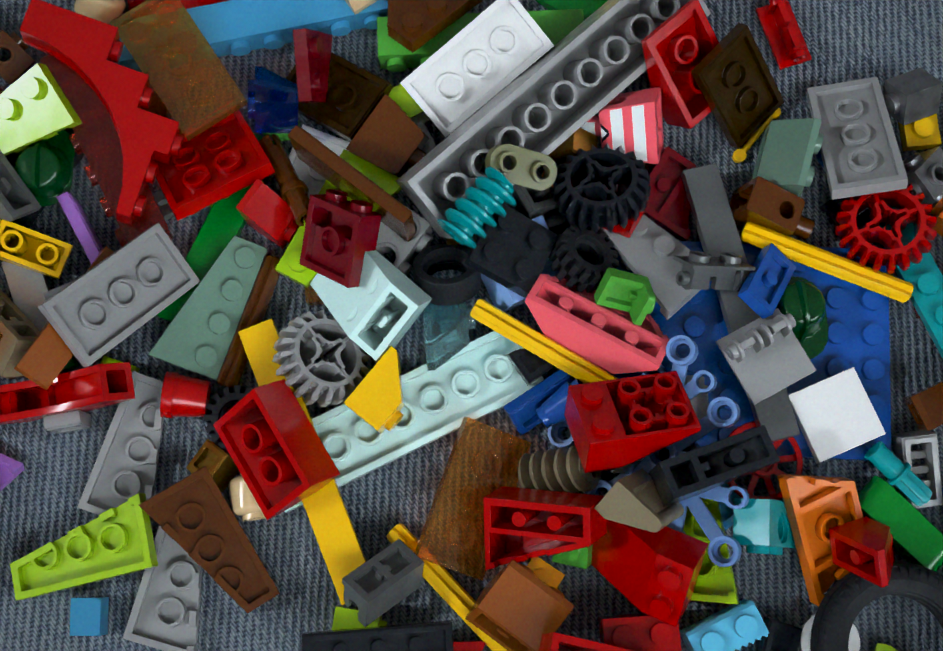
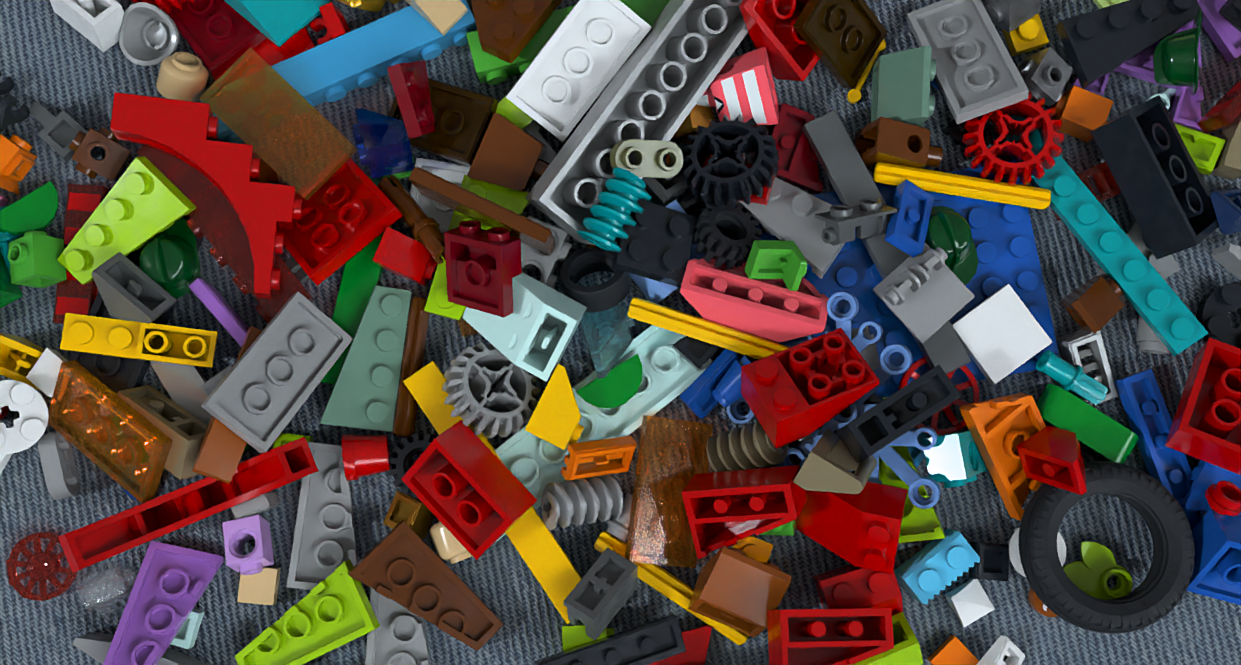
camera: 15 degrees left, 5 degrees up
none -> lavender brick [222,515,274,575]
none -> tan tile [237,566,281,605]
none -> light grey piece [541,475,623,530]
none -> orange tile [561,436,637,481]
none -> green tile [576,353,642,409]
none -> light grey pin [607,493,647,542]

